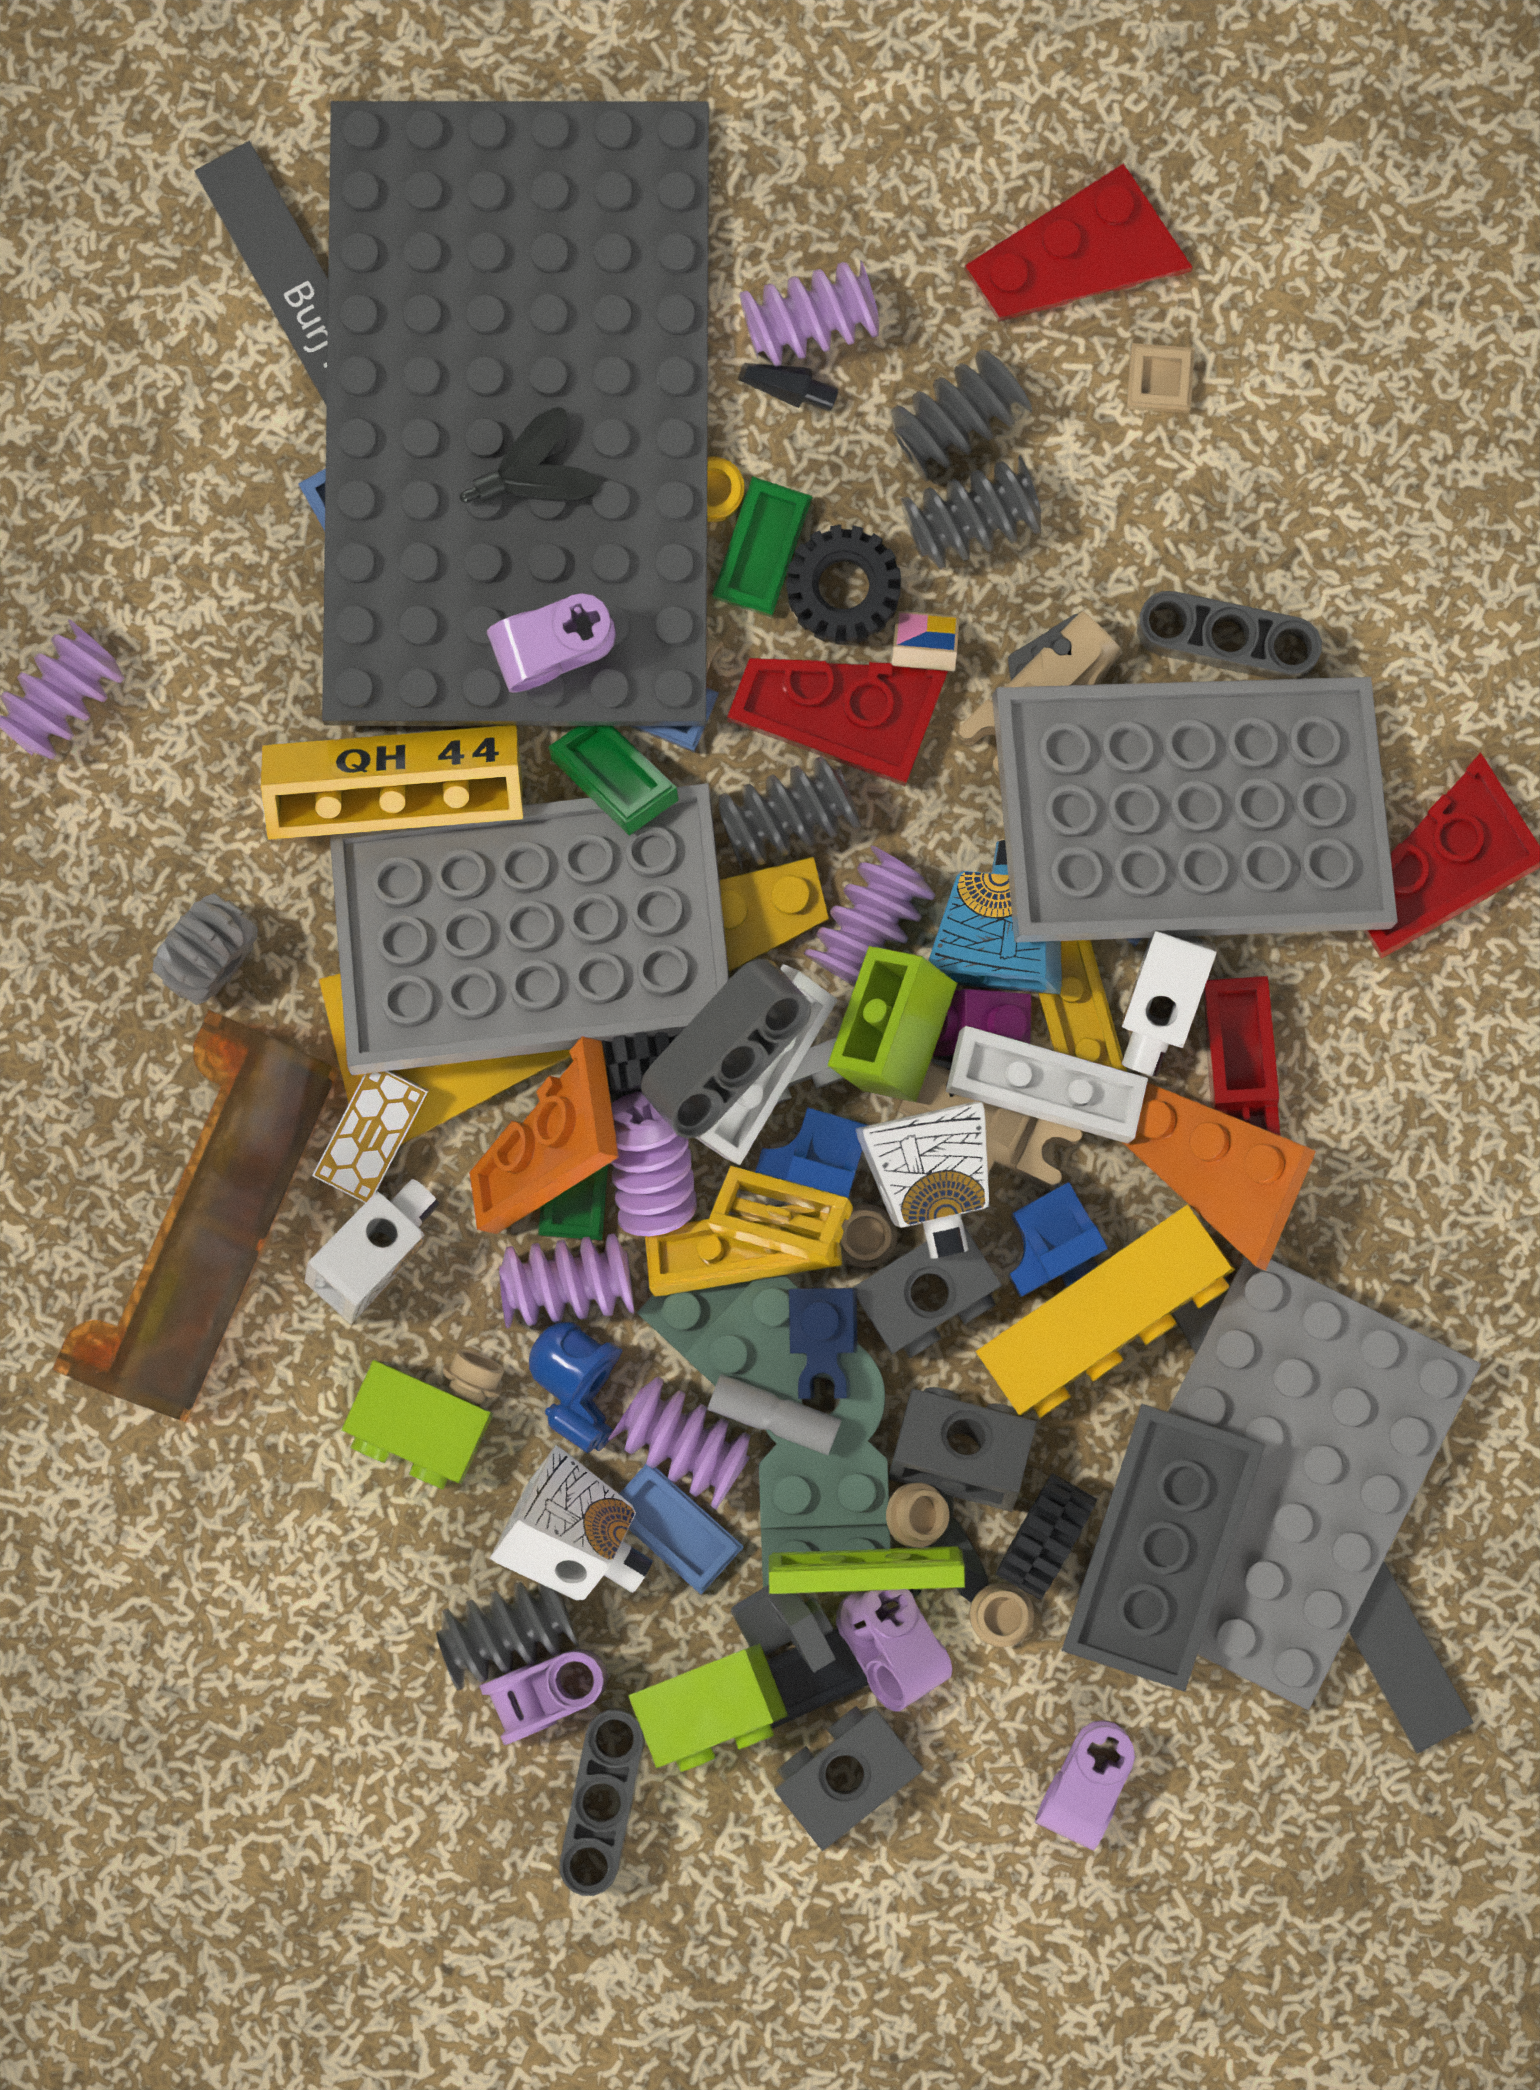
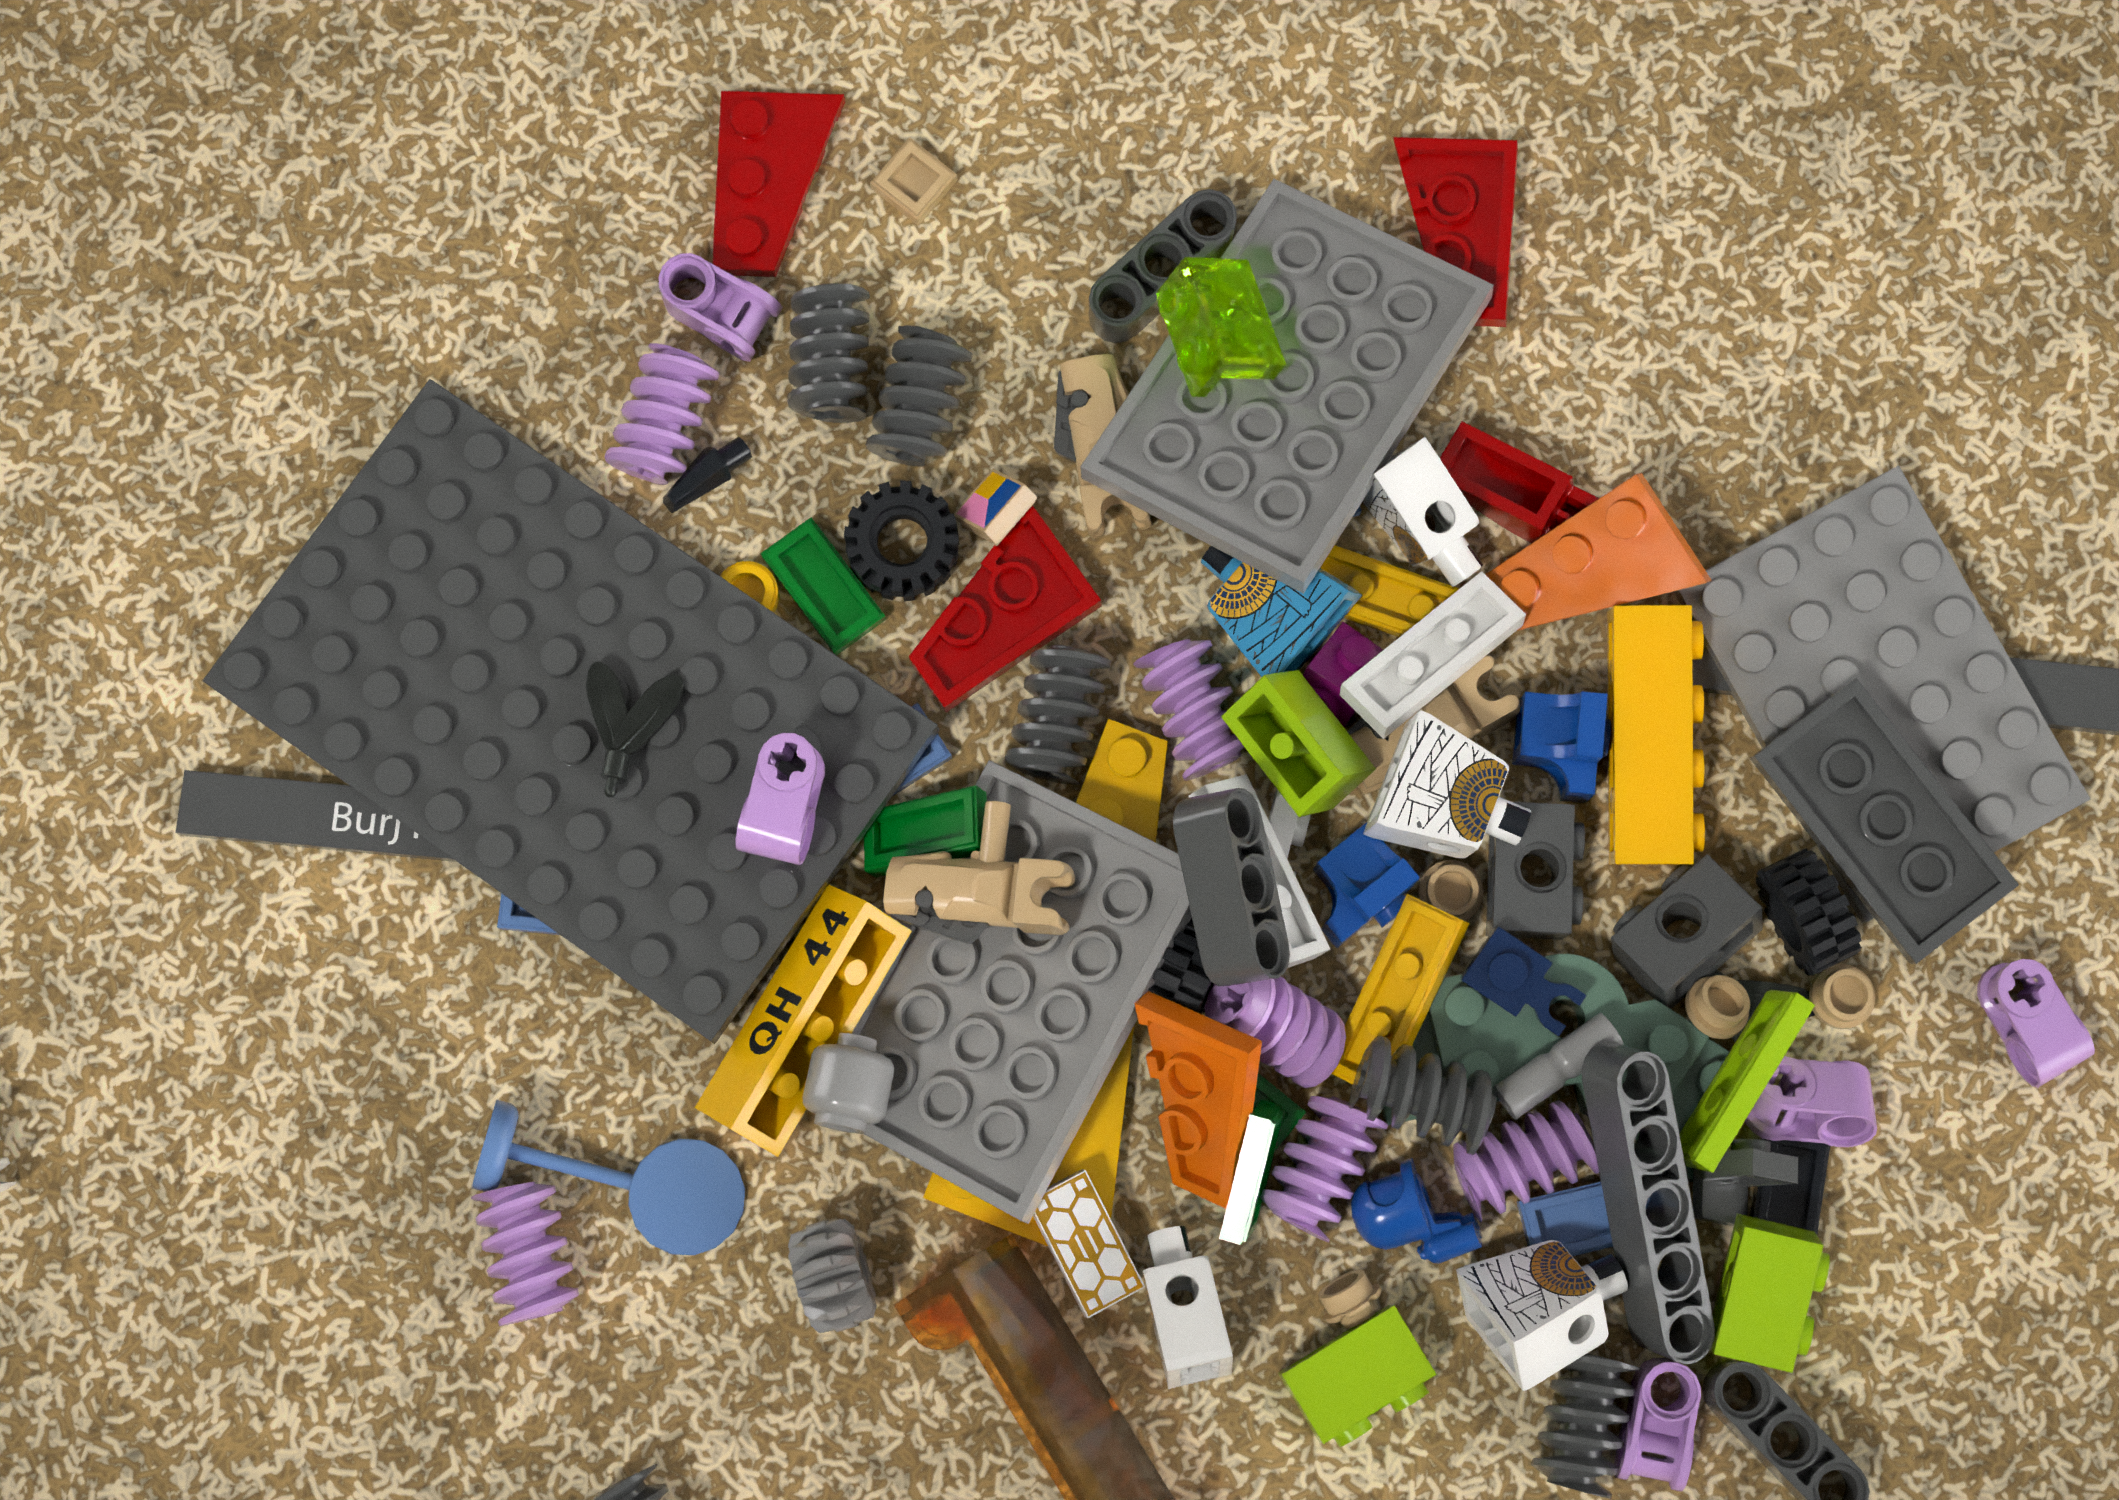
camera: 60 degrees left, 5 degrees down
yellow tile [707,1166,853,1266] -> none
dark grey brick [774,1706,924,1852] -> none
none -> medium blue piece [471,1100,745,1255]
none -> lavender piece [659,253,783,362]
none -> light grey head [802,1033,894,1134]
none -> tan piece [883,801,1075,944]
none -> clear neon green bracket [1157,257,1287,397]
none -> tile [1219,1100,1285,1245]
none -> dark grey piece [1349,1036,1497,1155]
none -> dark grey beam [1582,1042,1715,1364]

